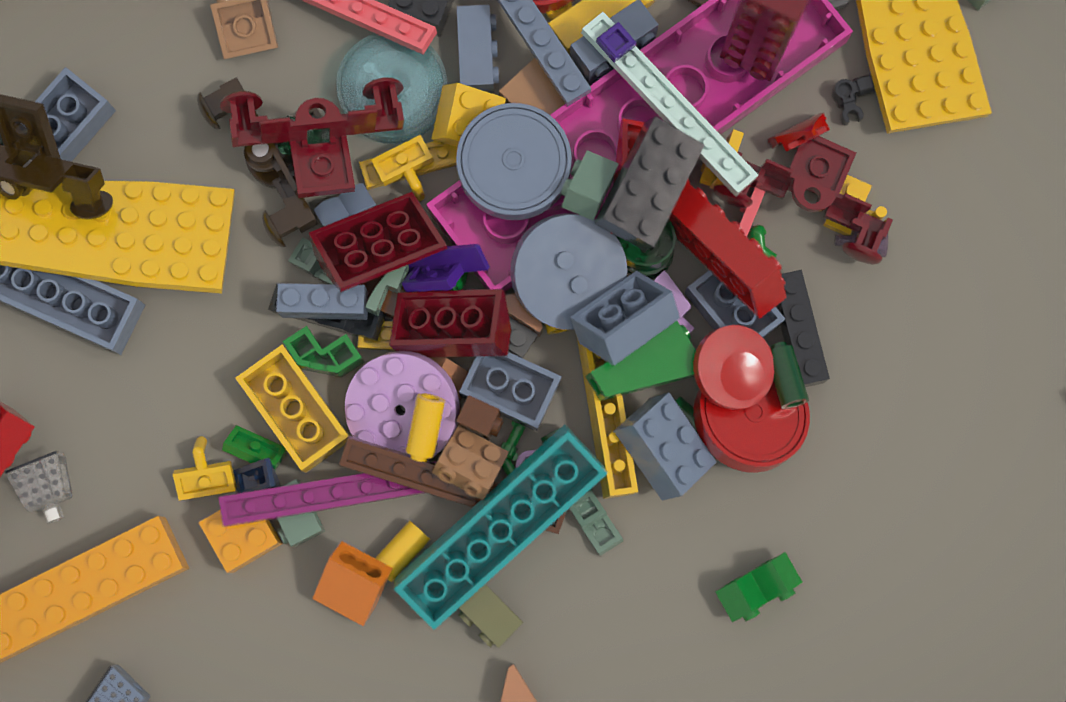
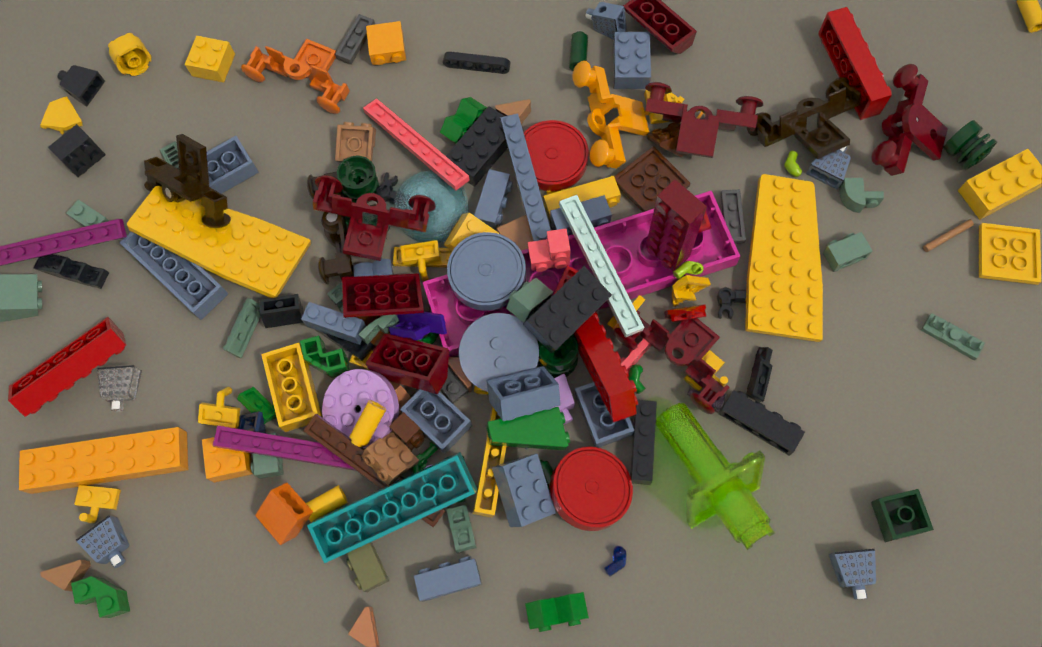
camera: 25 degrees right, 10 degrees down
dark purple tile [596,22,637,63] -> none
piece [693,325,774,409] -> none
dark green brick [769,342,809,409] -> none
none -> yellow plate [74,485,121,524]
none -> sand green plate [223,298,261,358]
none -> black brick [260,294,304,328]
none -> dark green wheel [337,155,379,203]
none -> black bar [376,172,410,208]
none -> sand blue brick [414,556,482,602]
none -> coral brick [528,228,570,272]
none -> clear blue arm [604,546,627,577]
none -> clear neon green piece [656,403,775,550]
none -> yellow slope [672,275,711,306]
none -> lime arm [673,261,704,279]
none -> black brick [719,390,805,456]
none -> black hinge [746,347,773,402]

